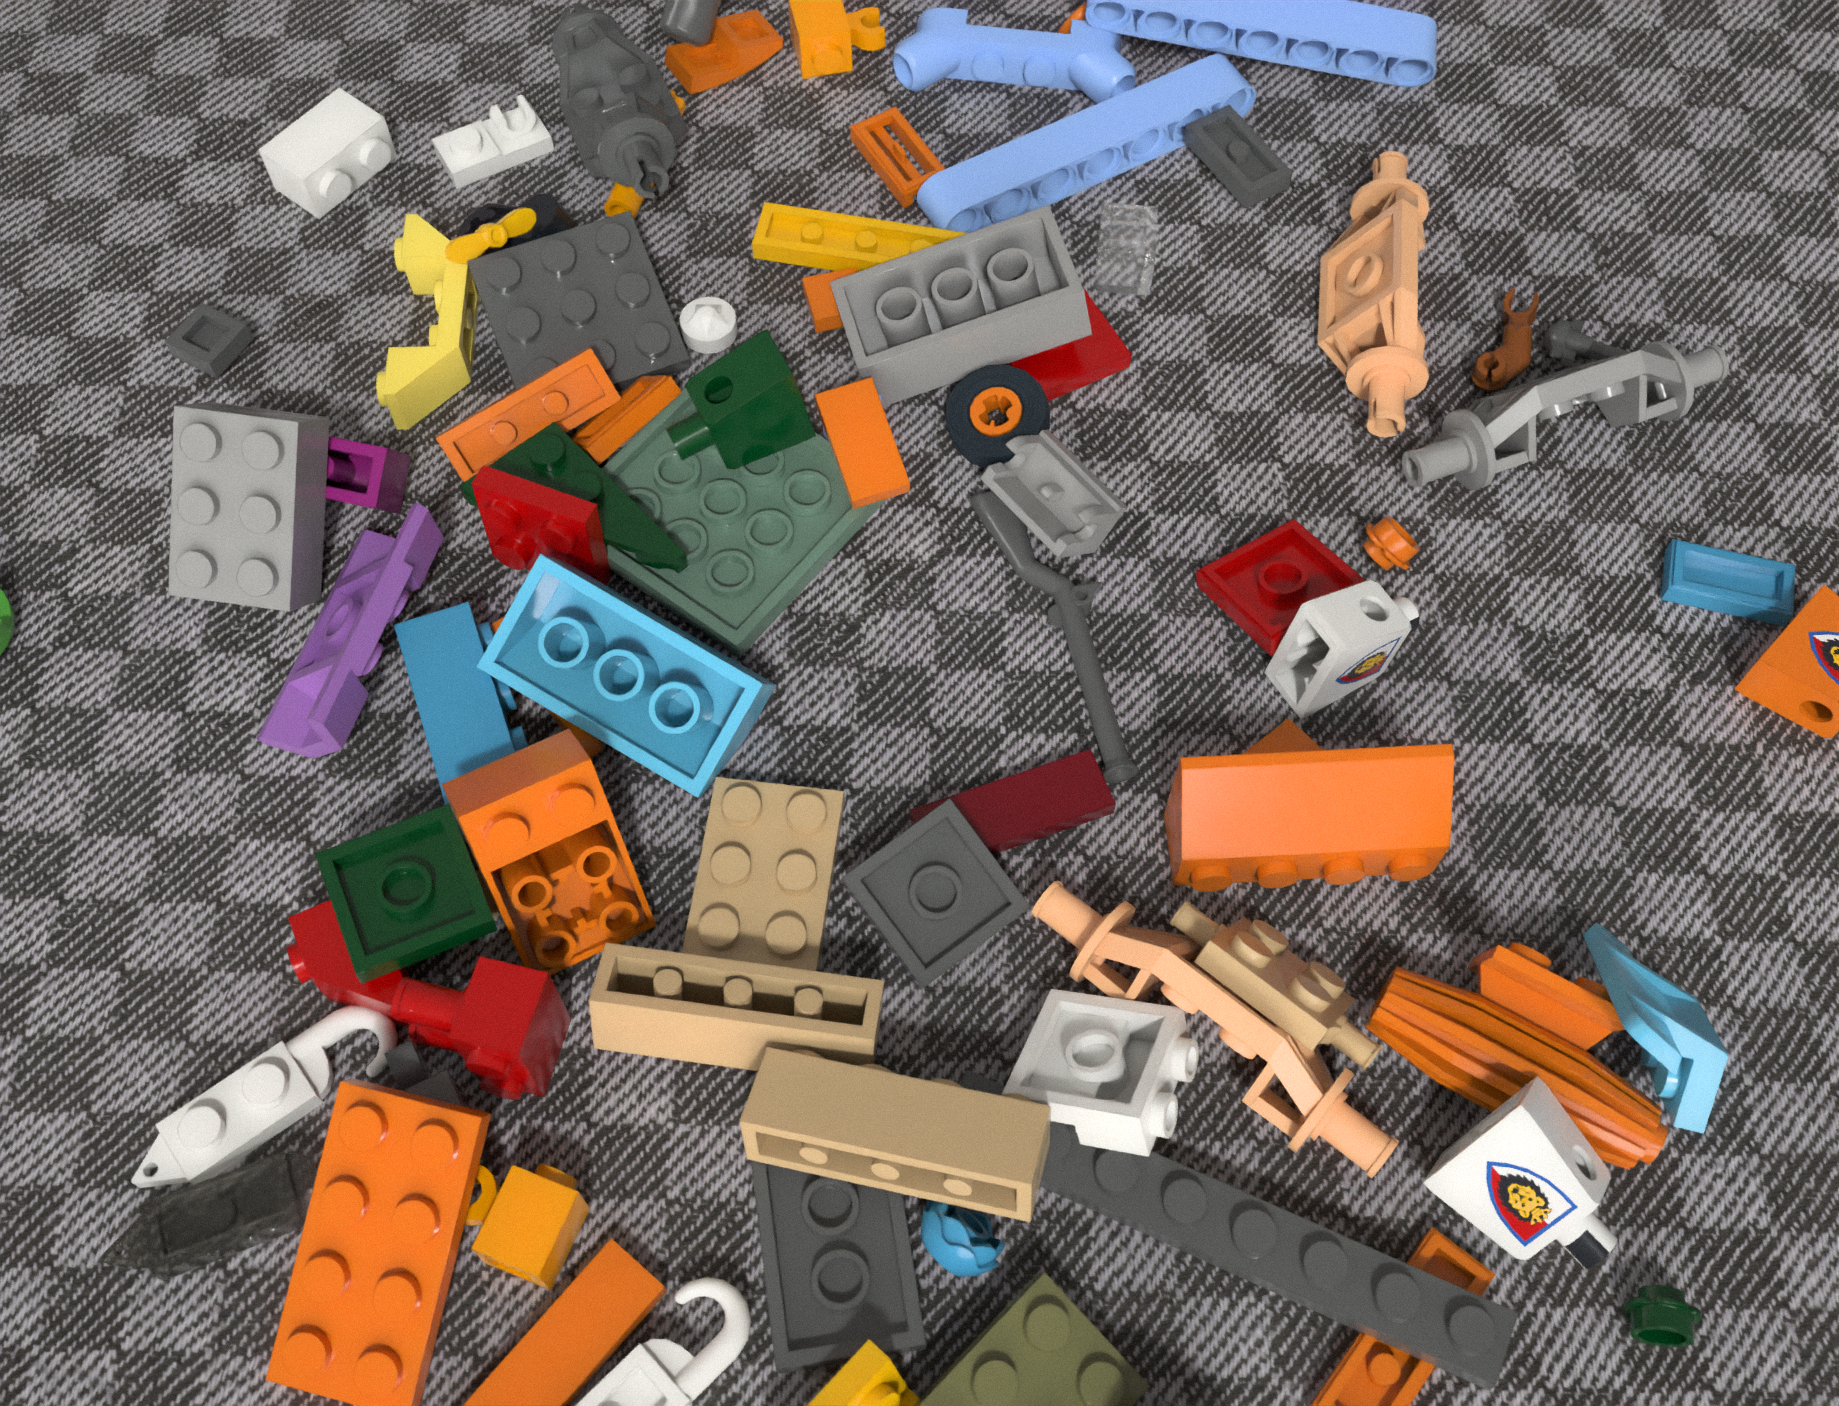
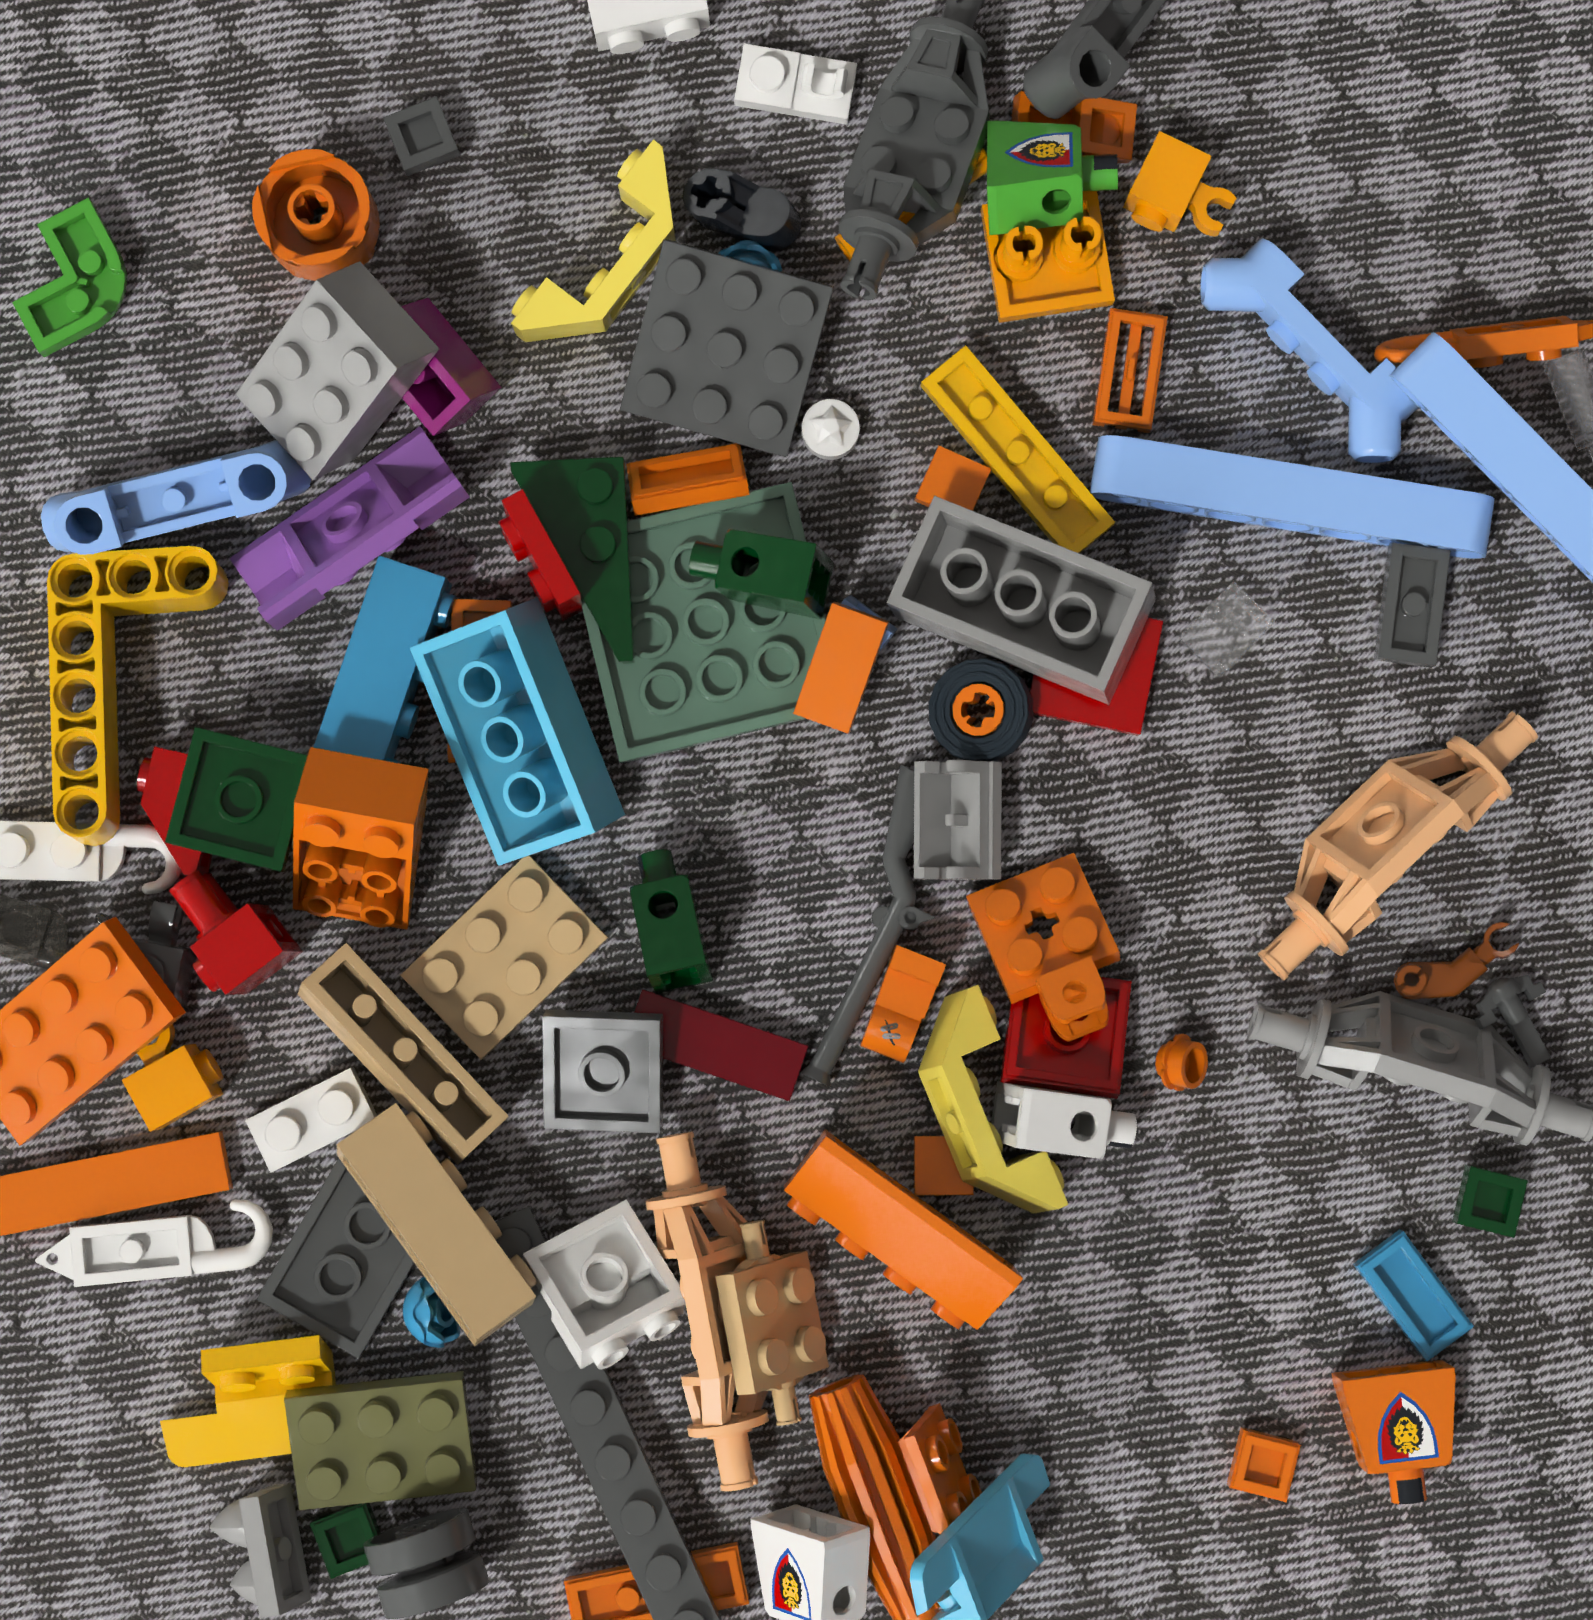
camera: 40 degrees right, 25 degrees up
orange plate [435,347,622,482] -> none
yellow piece [445,208,536,264] -> none
none -> light blue plate [41,440,311,555]
none -> yellow beam [47,546,229,846]
none -> white plate [245,1067,377,1173]
none -> orange brick [252,149,380,281]
none -> dark green torso [630,849,713,994]
none -> orange leg [860,945,946,1063]
none -> light yellow slope [918,985,1068,1213]
none -> orange plate [966,853,1121,1041]
none -> light orange plate [980,191,1115,323]
none -> bright green torso [987,120,1118,235]
none -> orange tile [1227,1427,1301,1503]
none -> dark green plate [1452,1165,1528,1238]

